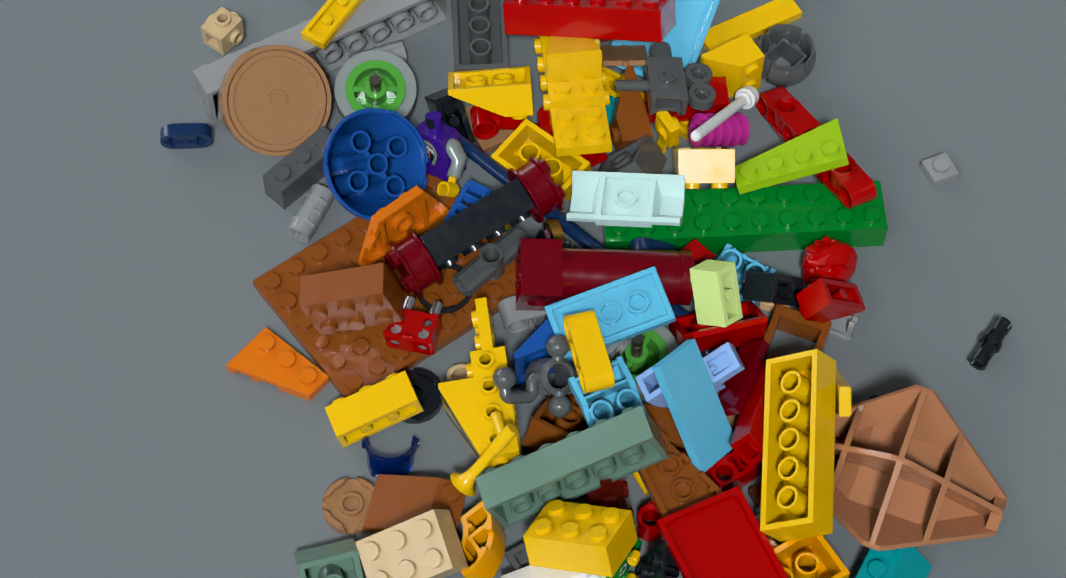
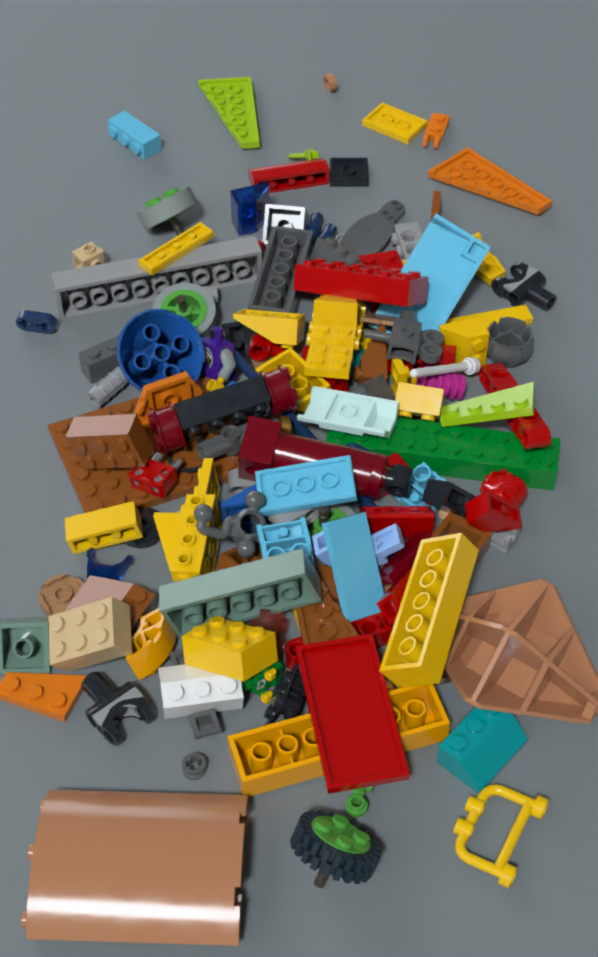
camera: 15 degrees right, 10 degrees down
medium nougat brick [218,45,332,156] -> none
orange wing [226,327,330,401] -> none
yellow piece [450,411,518,496] -> none
yellow beam [563,310,615,394] -> none
yellowish green brick [689,259,743,327] -> none
yellow tile [835,367,851,417] -> none

